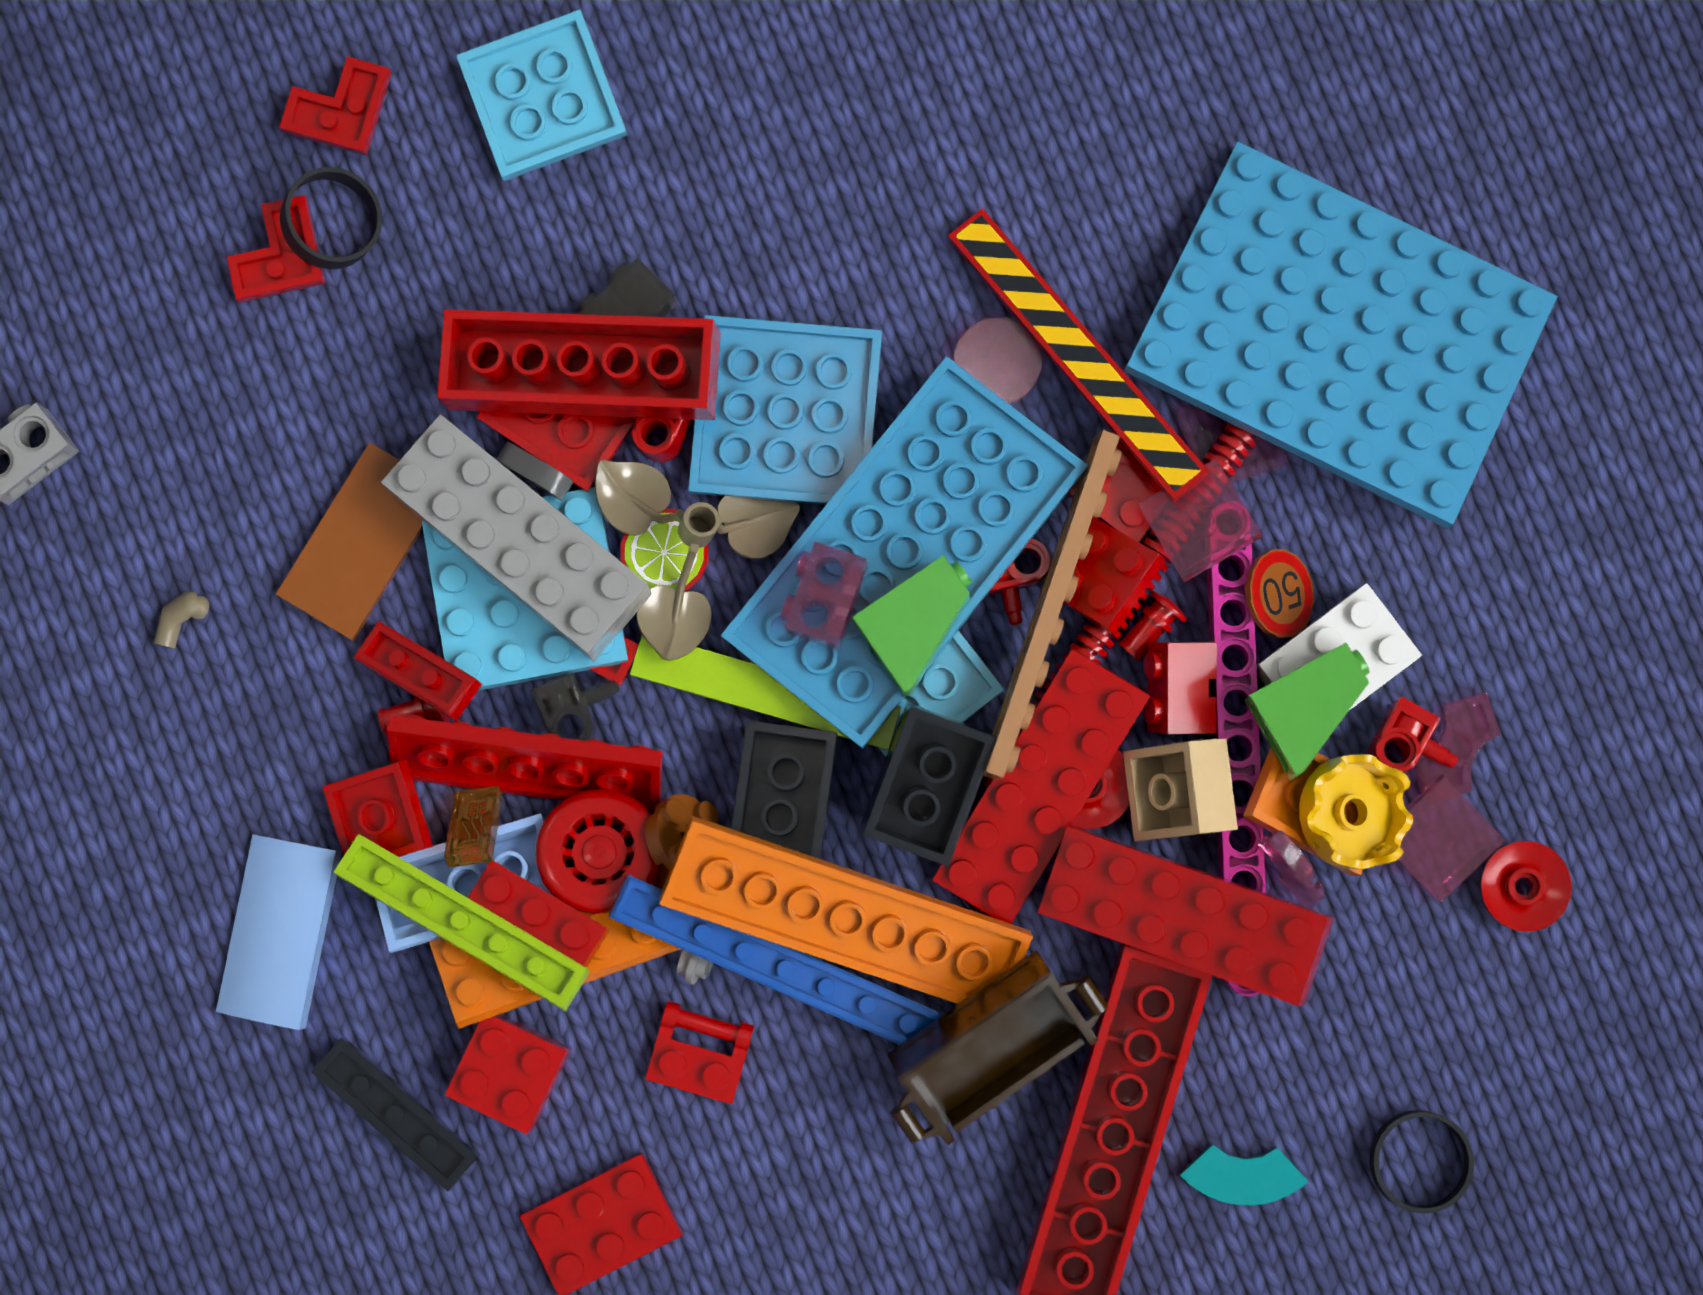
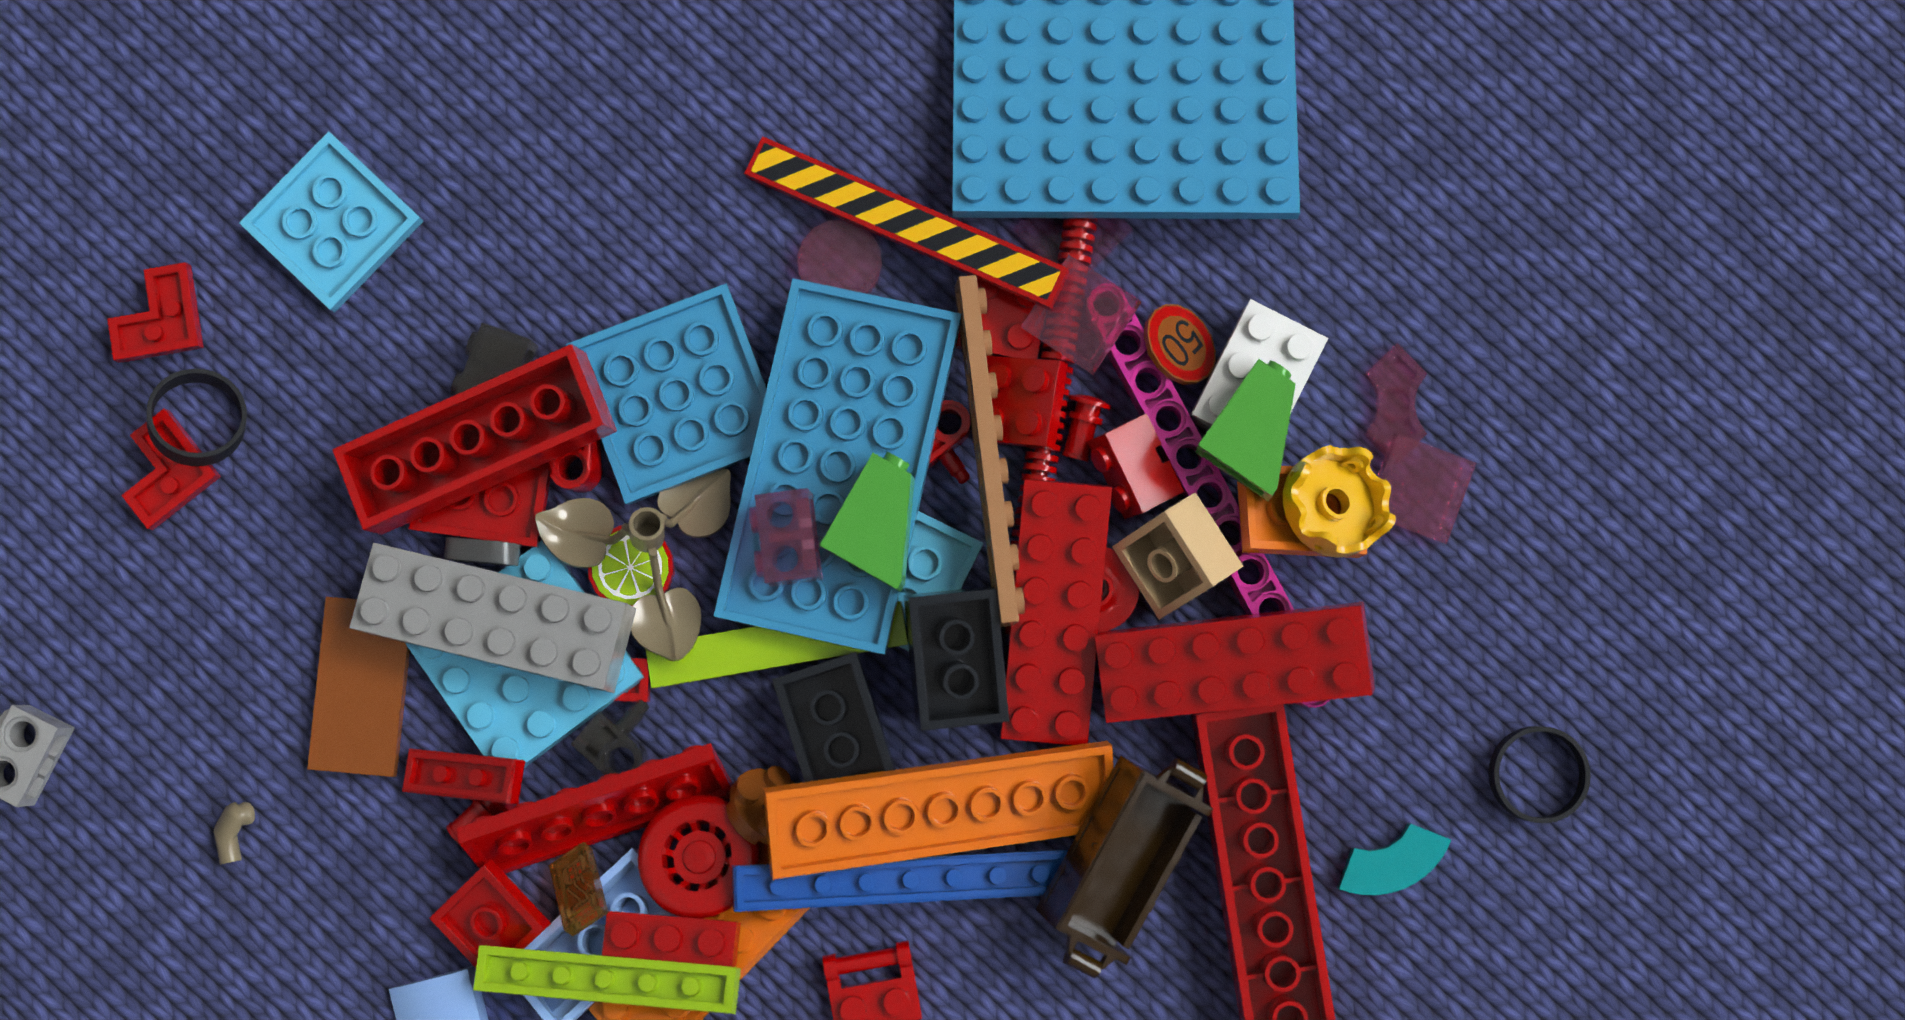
camera: 25 degrees left, 0 degrees up
light grey plate [677,950,713,985] -> none
clear pink tile [1258,830,1324,909] -> none
red piece [1367,696,1458,774] -> none
red dish [1480,841,1572,932] -> none

